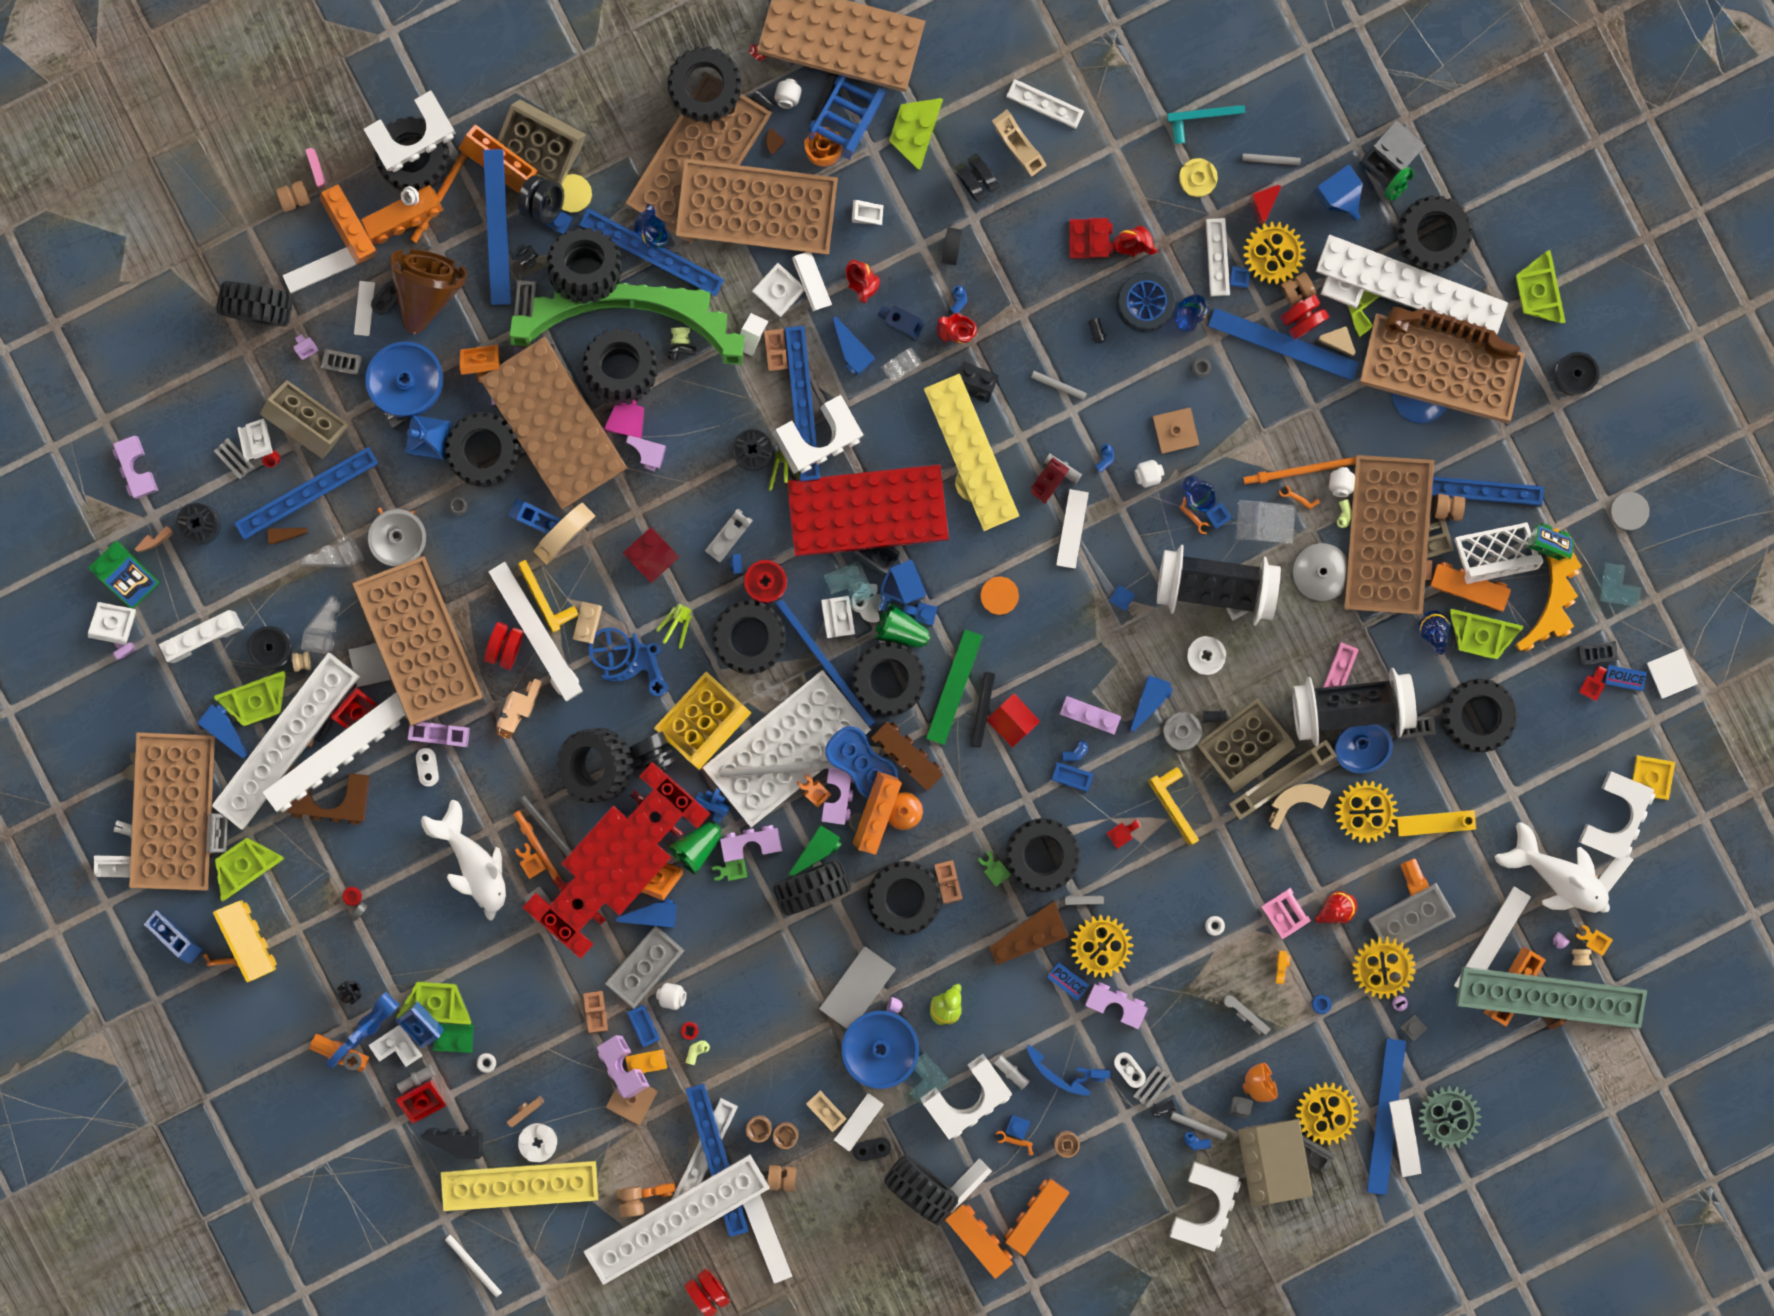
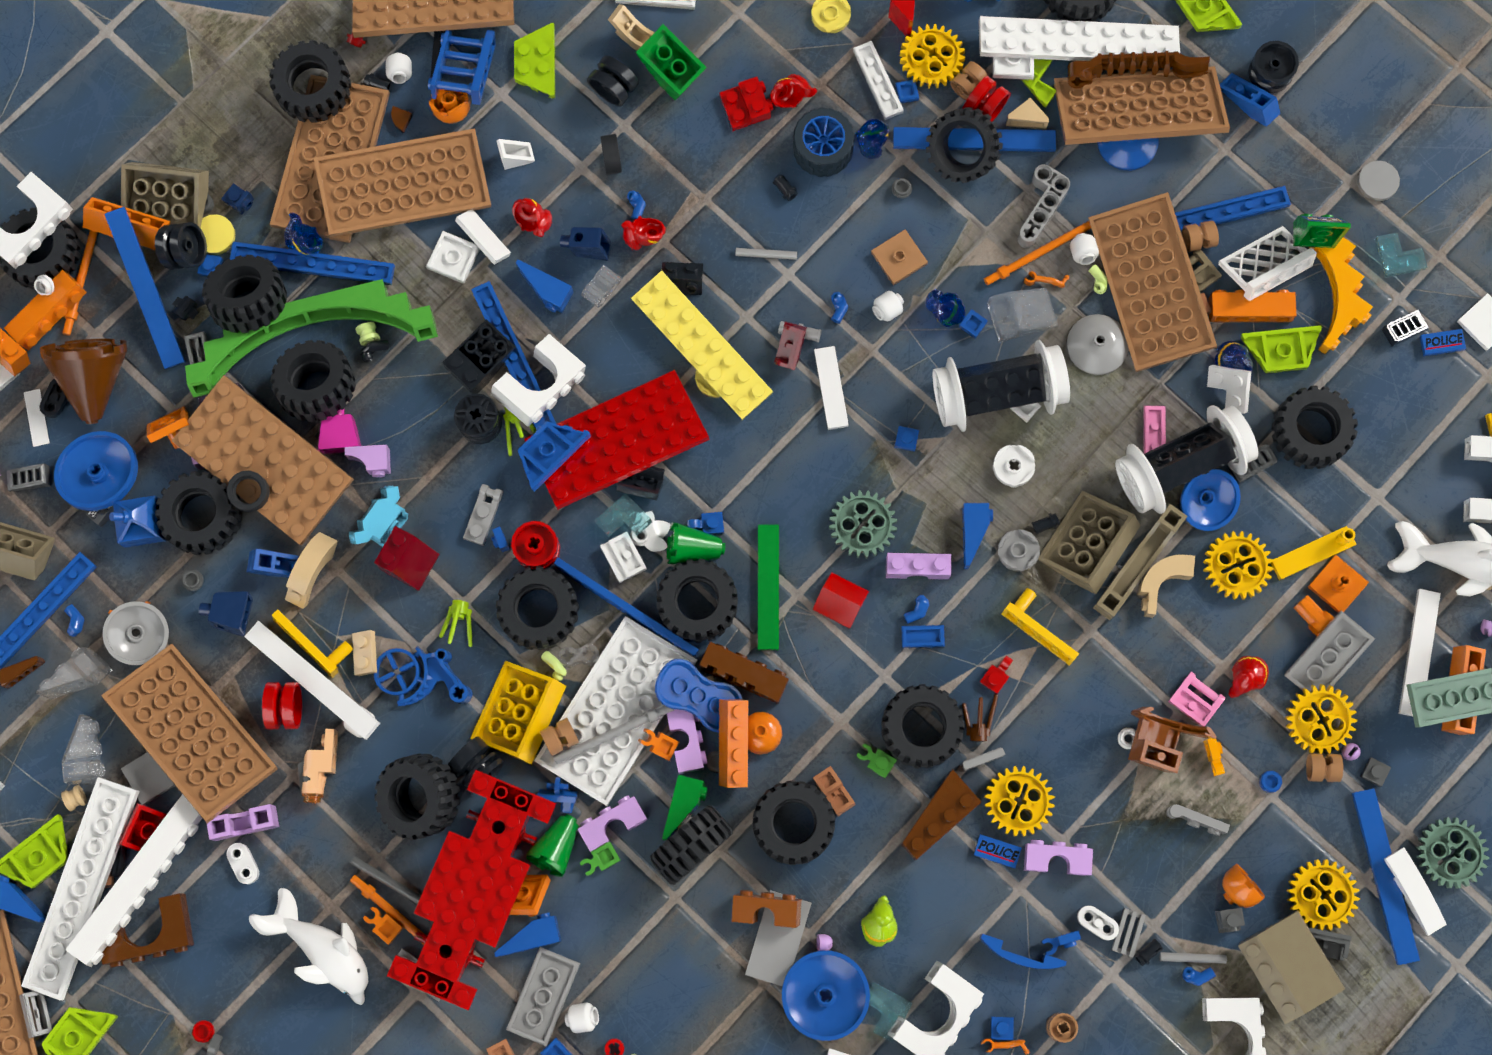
camera: 20 degrees left, 10 degrees down
black wheel [247,626,293,669] -> none
white slope [740,313,769,356] -> none
nougat slope [764,328,788,371] -> none
blue piece [878,559,926,611] -> none
black axle [971,672,995,748] -> none
orange tile [980,576,1019,615] -> none
light grey pin [993,1054,1030,1090] -> none
orange piece [1179,497,1209,535] -> none
red plate [1579,666,1607,701] -> none
none -> blue arm [64,604,85,637]
none -> dark blue torso [199,591,253,636]
none -> dark blue bracket [221,183,254,215]
none -> black tyre [227,470,270,512]
none -> medium azure slope [349,486,409,547]
none -> black slope [442,319,516,394]
none -> blue wing [518,421,591,492]
none -> medium nougat wheel [540,718,579,756]
none -> yellowish green arm [541,651,567,681]
none -> green slope [635,24,707,100]
none -> dark orange arch [731,890,802,928]
none -> sand green gear [829,490,897,559]
none -> black tyre [926,107,1003,183]
none -> reddish brown plant [962,694,998,742]
none -> light grey beam [1018,164,1070,248]
none -> dark orange piece [1128,707,1216,773]
none -> white plate [1207,365,1251,413]
none -> blue slope [1219,73,1280,127]
none -> medium nougat wheel [1306,753,1343,782]
none -> orange tile [1308,555,1369,613]

